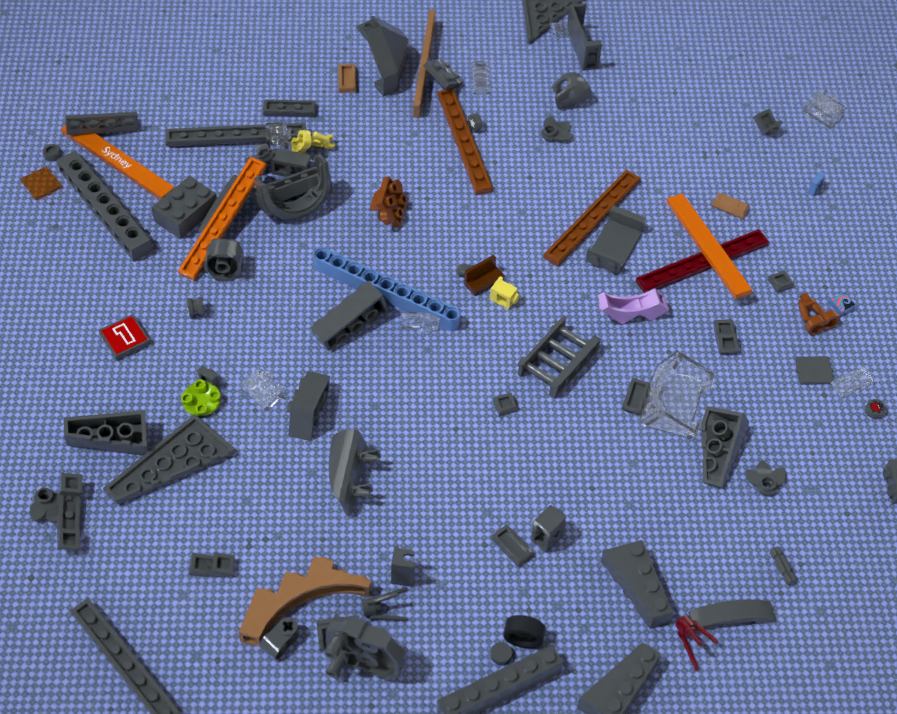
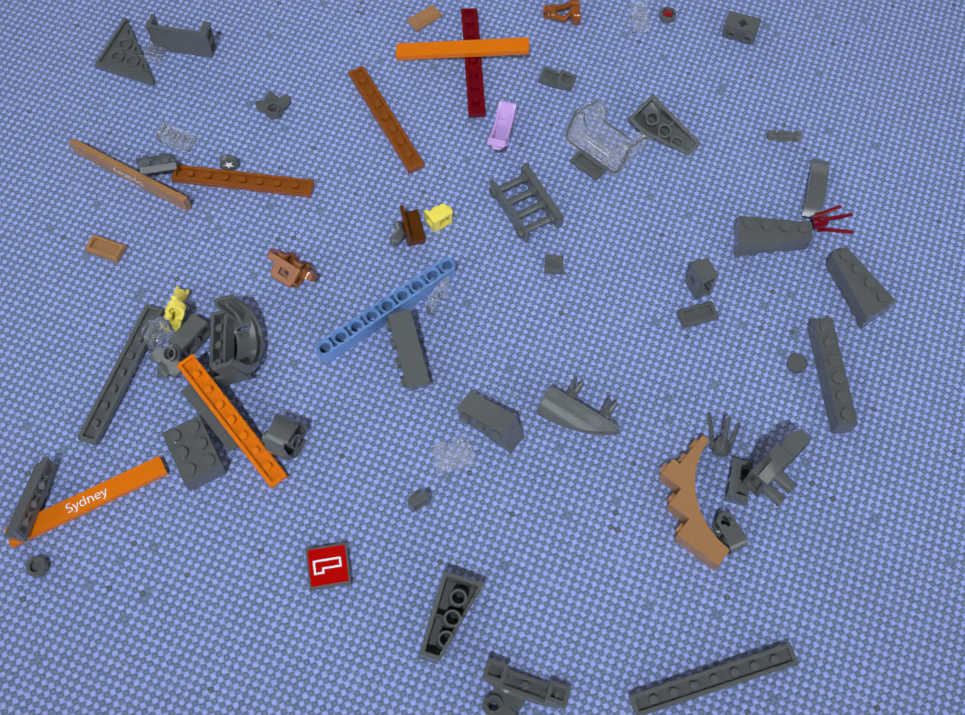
camera: 65 degrees left, 10 degrees up
clear orange piece [20,166,62,200] -> none
dark grey brick [57,150,153,262] -> none
dark grey wing [103,414,236,504] -> none
lime dish [181,379,221,416] -> none
dark grey wheel [187,296,205,317] -> none
dark grey slope [188,552,235,577] -> none
dark grey tile [263,99,316,117] -> none
dark grey panel [356,15,409,97] -> none
dark grey hinge [391,546,415,587] -> none
black tyre [503,615,546,649] -> none
dark grey helmet [551,72,591,110] -> none
dark grey panel [586,205,646,274] -> none
dark grey plate [746,460,786,495] -> none
dark grey tile [768,270,794,293] -> none
dark grey piece [795,356,834,385] -> none

